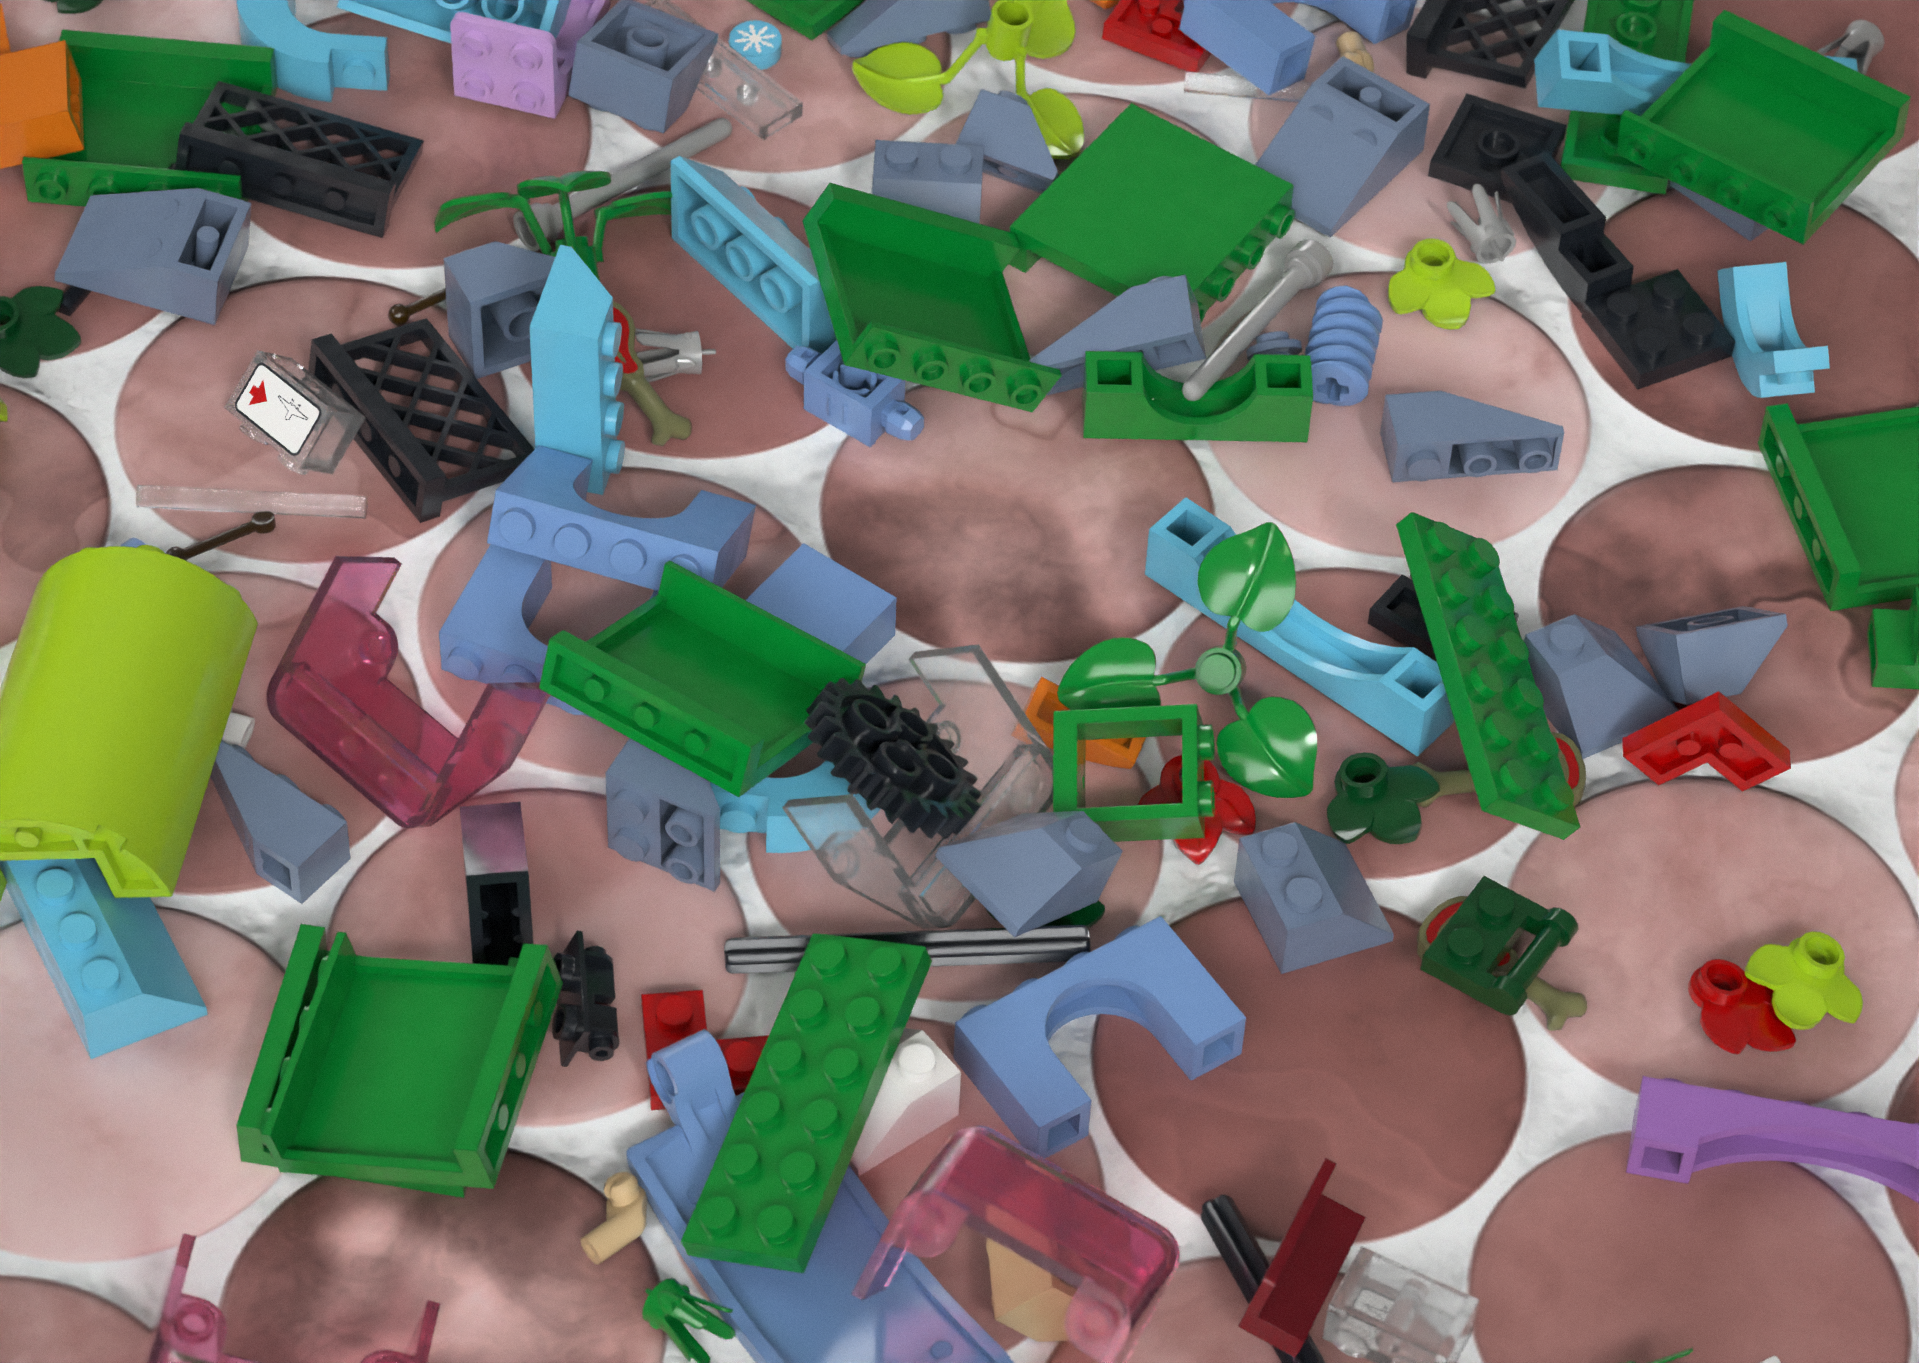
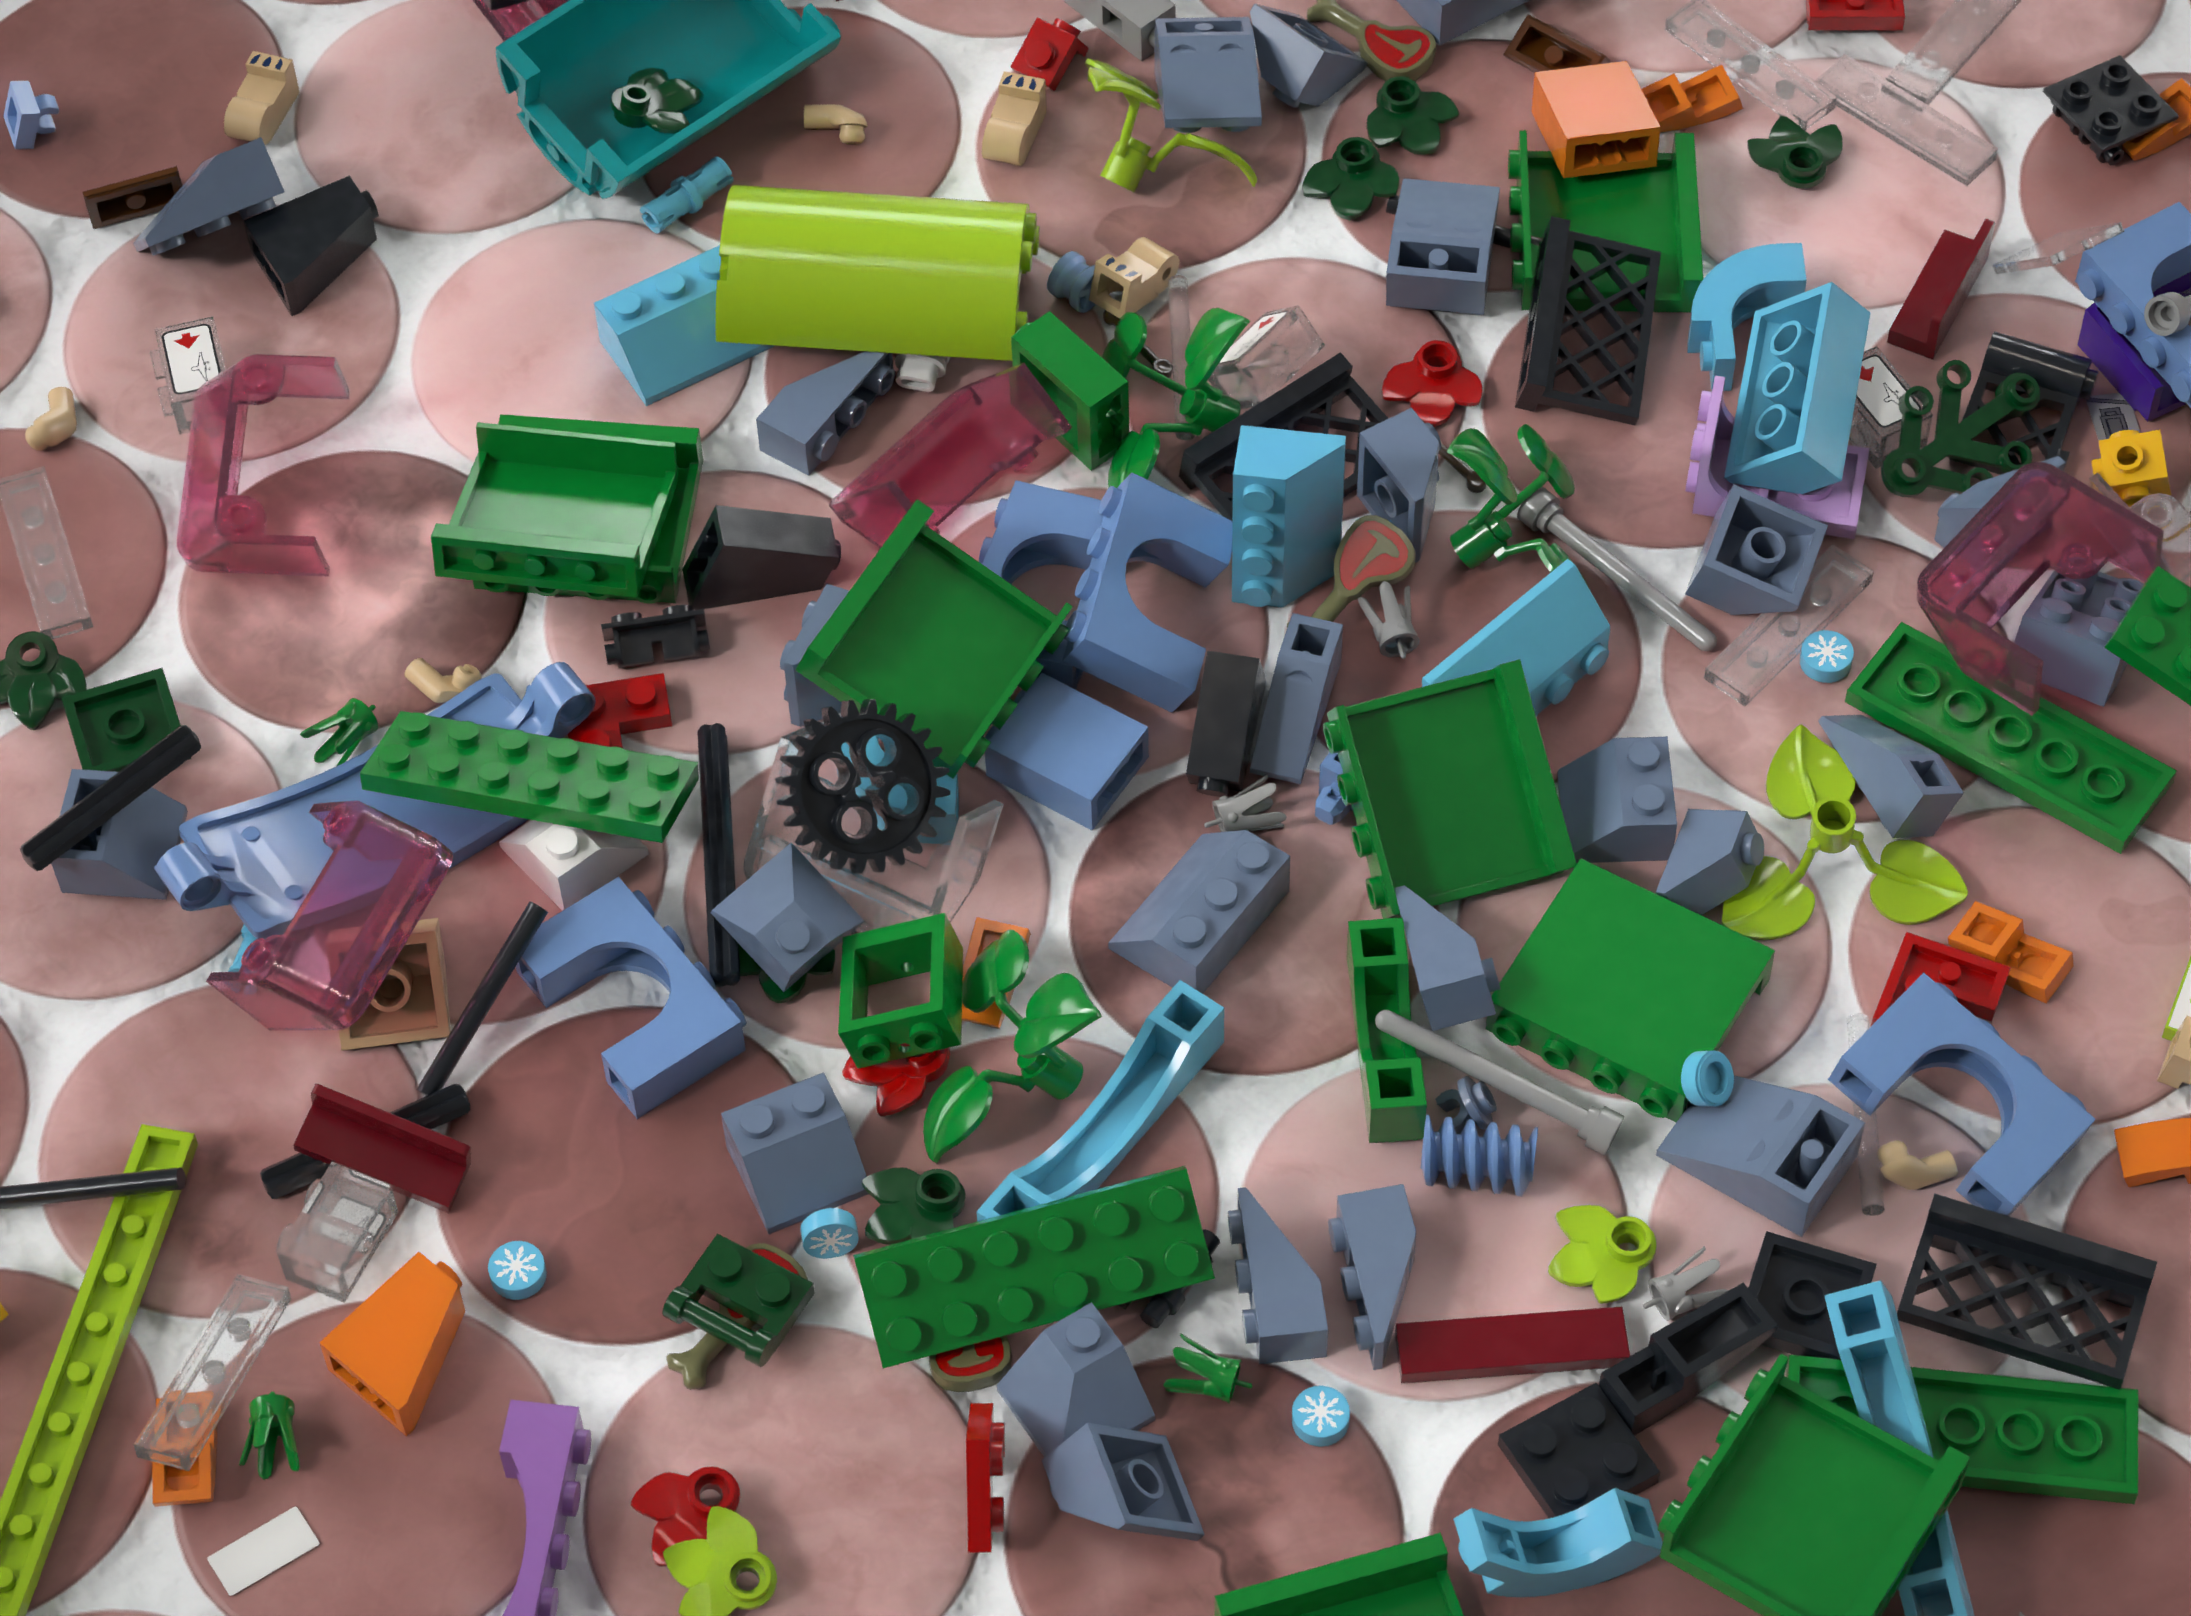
camera: 90 degrees right, 5 degrees up
none -> orange slope [319,1252,466,1437]
none -> black bar [416,901,548,1096]
none -> medium azure tile [488,1241,547,1300]
none -> medium azure tile [800,1208,859,1259]
none -> green window [1011,311,1129,471]
none -> tan leg [1089,237,1179,318]
none -> green plant [1102,308,1251,488]
none -> sand blue slope [1108,830,1290,994]
none -> green piece [1163,1333,1253,1403]
none -> black slope [1186,651,1266,797]
none -> light grey piece [1204,775,1287,832]
none -> sand blue slope [1228,1187,1328,1364]
none -> sand blue slope [1250,613,1343,784]
none -> medium azure tile [1292,1386,1350,1447]
none -> red plate [1382,340,1482,427]
none -> dark red tile [1395,1306,1630,1384]
none -> medium azure tile [1681,1050,1734,1107]

